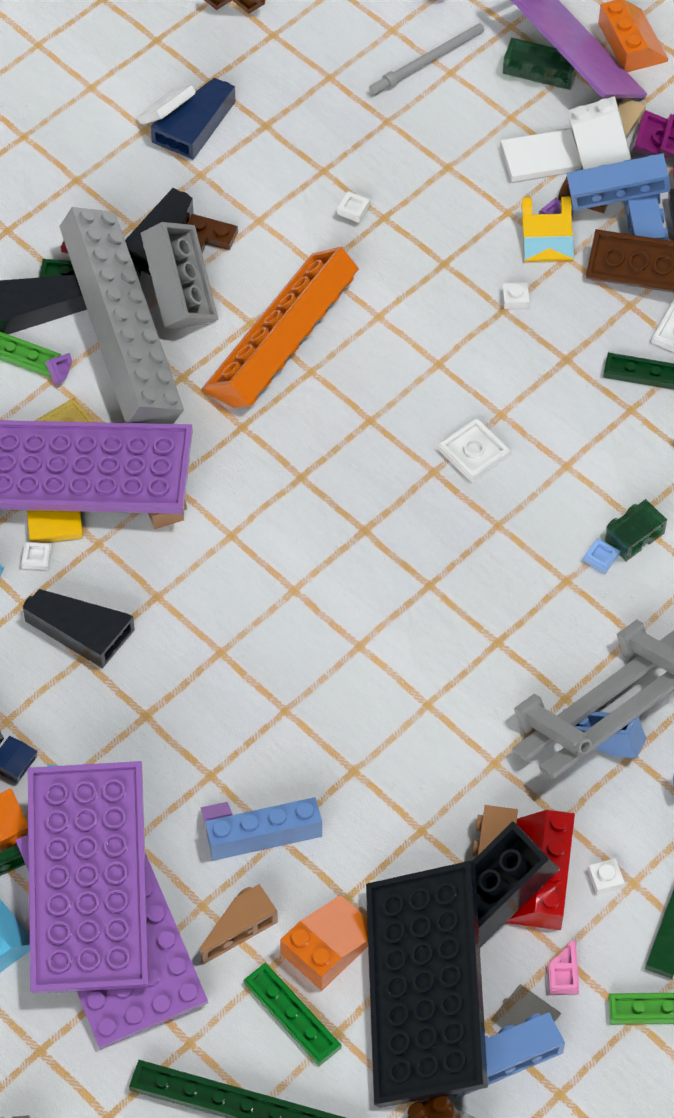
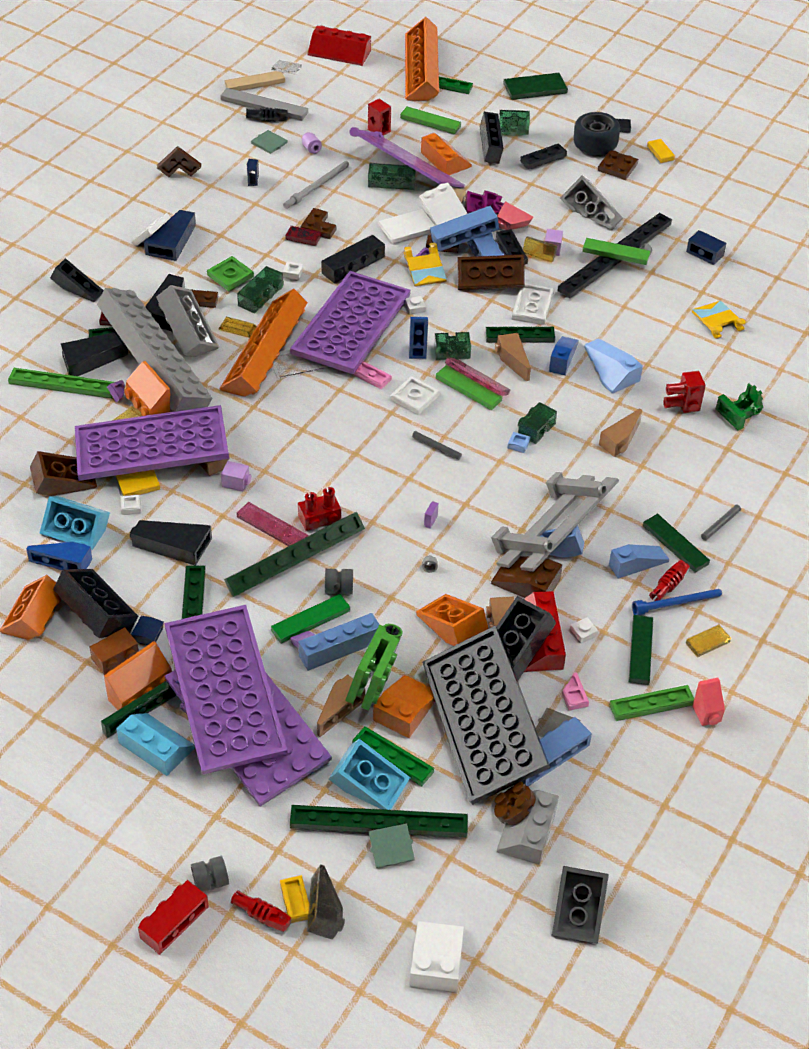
camera: 15 degrees left, 10 degrees down
none -> black slope [50,258,104,302]
none -> slope [124,361,170,416]
none -> dark green tile [182,565,206,619]
none -> bright green plate [207,256,254,291]
none -> clear yellow tile [219,316,257,338]
none -> lavender brick [221,461,252,492]
none -> dark green plate [224,512,365,597]
none -> clear green brick [237,266,284,314]
none -> clear pink tile [237,502,309,546]
none -> dark blue piece [246,159,259,186]
none -> green tile [271,594,350,644]
none -> clear tile [272,350,328,381]
none -> dark red tile [285,226,321,246]
none -> medium lavender plate [290,271,411,374]
none -> red brick [298,487,341,531]
none -> reddish brown plate [300,208,336,239]
none -> black brick [321,234,385,283]
none -> dark grey wheel [325,568,353,594]
none -> medium azure slope [329,739,410,810]
none -> bright green hinge [345,623,403,711]
none -> bright pink tile [353,361,392,389]
none -> blue slope [409,317,428,359]
none -> dark grey bar [412,431,462,460]
none -> orange slope [416,594,489,646]
none -> light grey hinge [422,555,438,573]
none -> medium lavender tile [424,501,439,529]
none -> clear green brick [434,332,471,360]
none -> bright green tile [436,365,503,410]
none -> clear pink tile [445,357,511,396]
none -> reddish brown slope [491,556,563,598]
none -> medium nougat slope [495,333,531,381]

